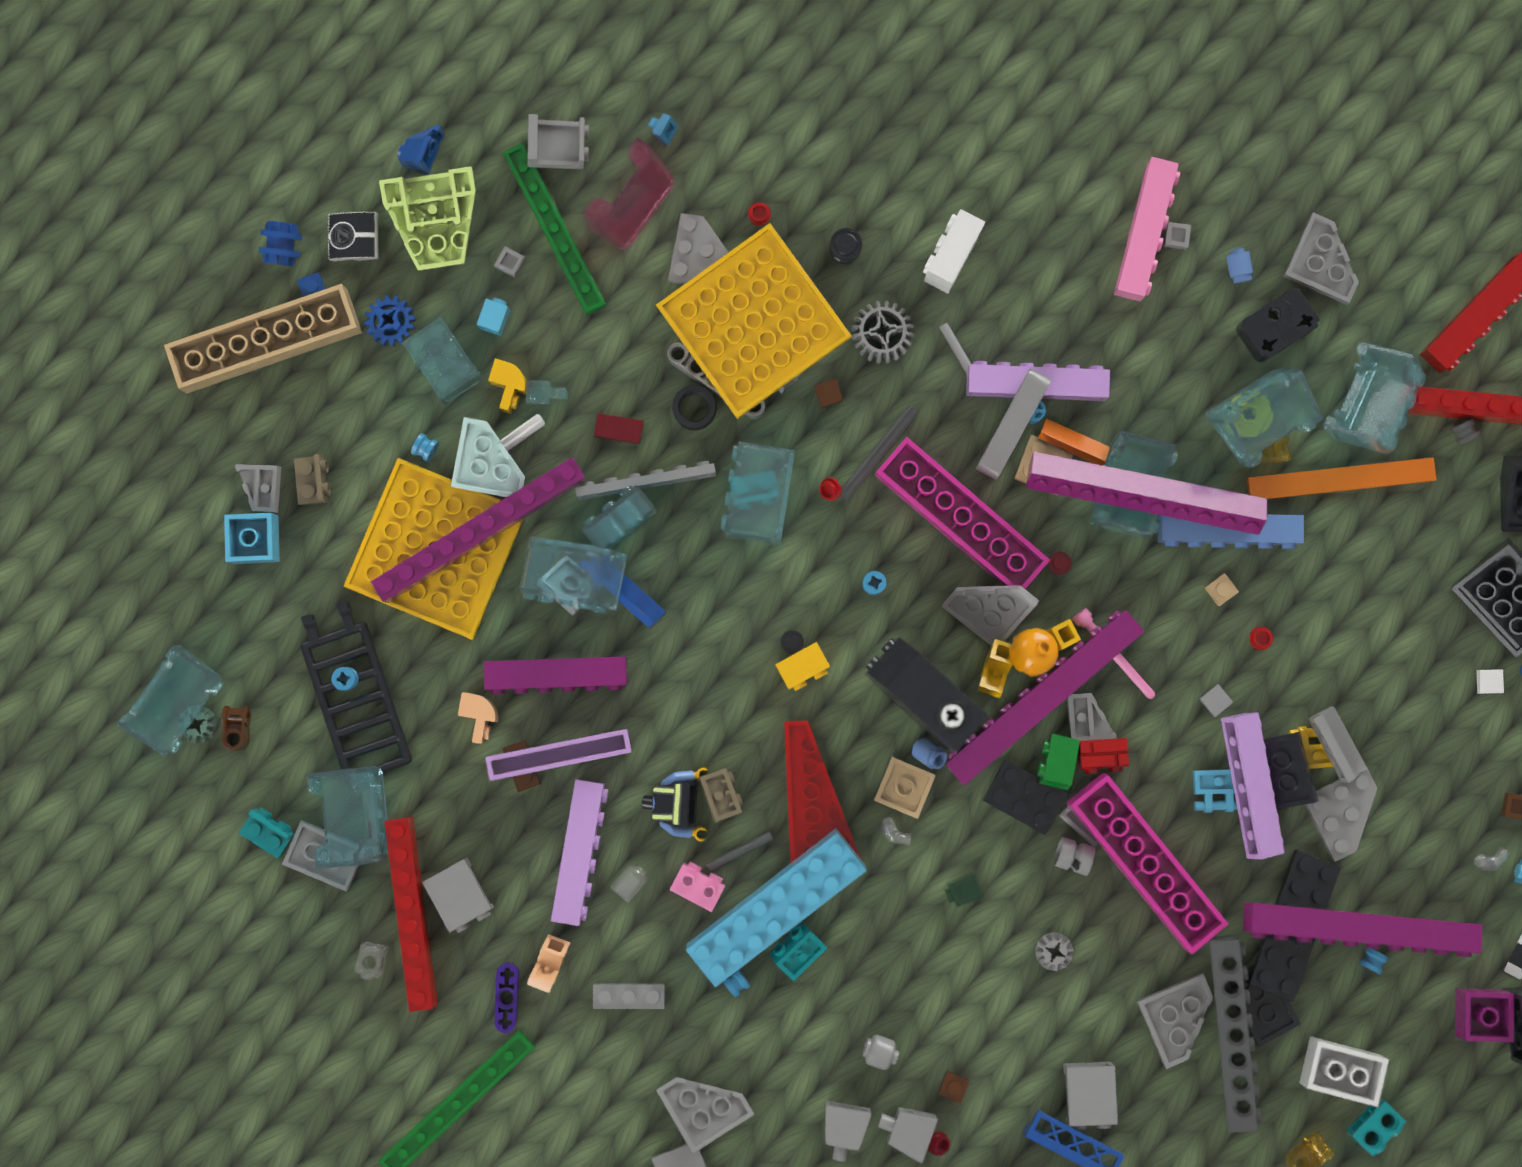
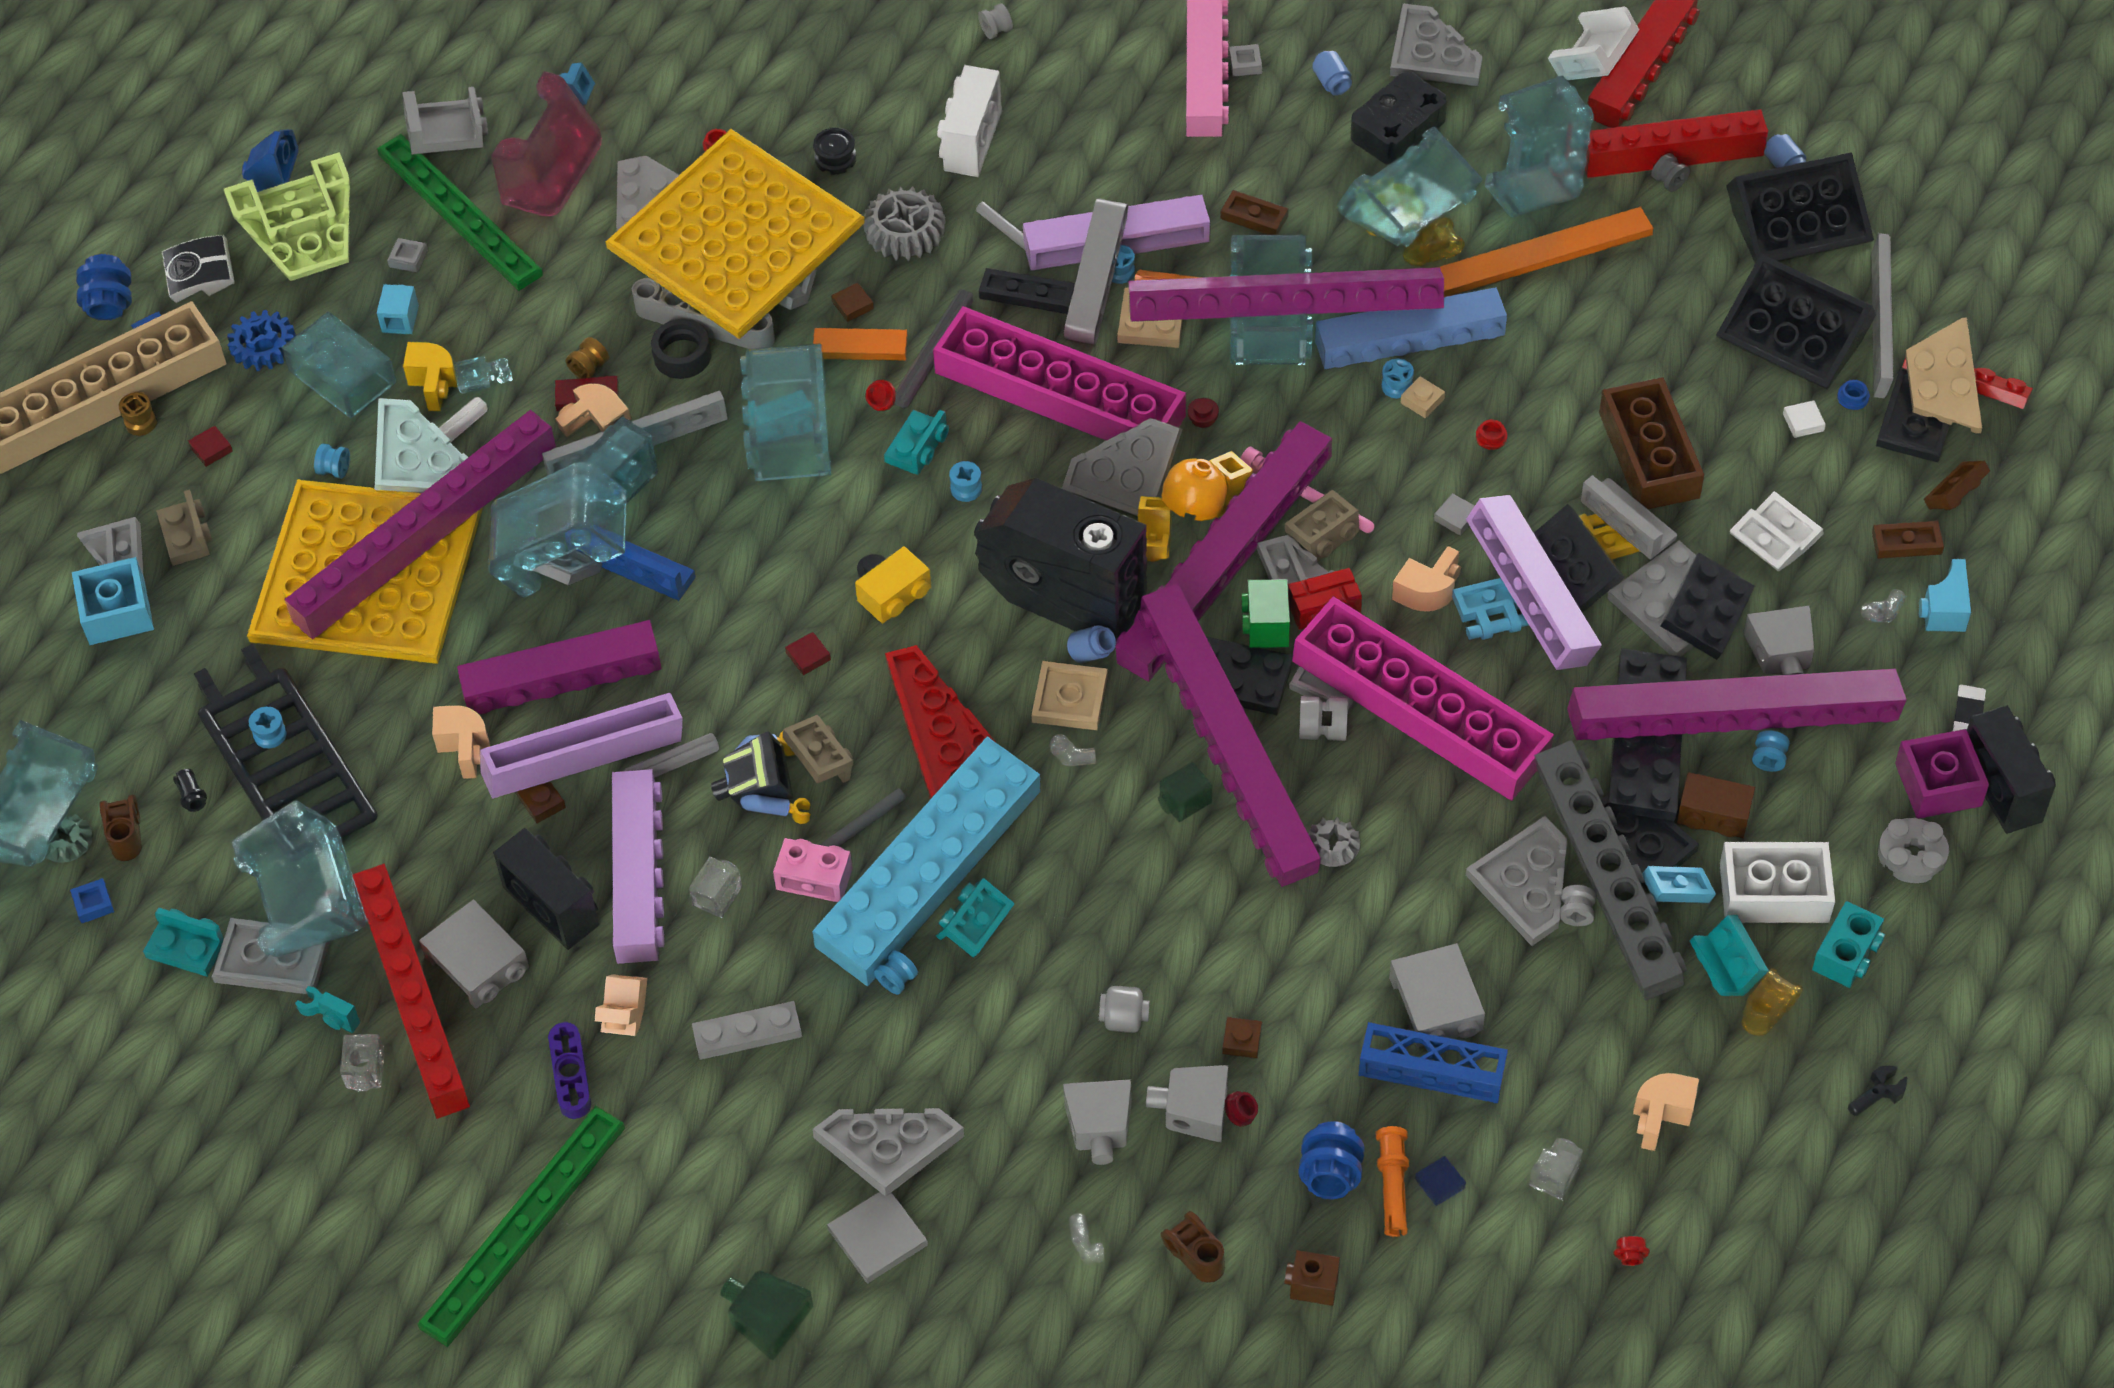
camera: 15 degrees left, 30 degrees down
none -> blue plate [70,878,114,924]
none -> pearl gold wheel [119,392,157,436]
none -> black pin [173,769,207,812]
none -> dark red tile [188,426,233,467]
none -> teal plate [295,986,360,1033]
none -> black brick [493,828,599,950]
none -> light nougat brick [555,384,632,438]
none -> pearl gold wheel [565,337,609,378]
none -> light grey axle [624,733,719,778]
none -> dark red tile [785,632,831,675]
none -> orange tile [812,328,908,361]
none -> teal bracket [884,410,949,475]
none -> light grey wheel [978,3,1013,39]
none -> black plate [979,268,1075,314]
none -> magenta brick [1138,583,1321,887]
none -> reddish brown plate [1220,190,1289,237]
none -> dark tan bracket [1285,490,1360,562]
none -> dark azure wheel [1381,358,1414,399]
none -> light nougat brick [1392,546,1461,611]
none -> white panel [1548,7,1639,81]
none -> light grey wheel [1560,885,1596,926]
none -> reddish brown brick [1599,377,1704,509]
none -> medium azure plate [1642,866,1716,903]
none -> black plate [1660,553,1755,660]
none -> reddish brown brick [1677,772,1755,838]
none -> teal bracket [1690,915,1769,996]
none -> white slope [1729,491,1824,572]
none -> light grey torso [1744,606,1814,675]
none -> light grey plate [1878,818,1949,883]

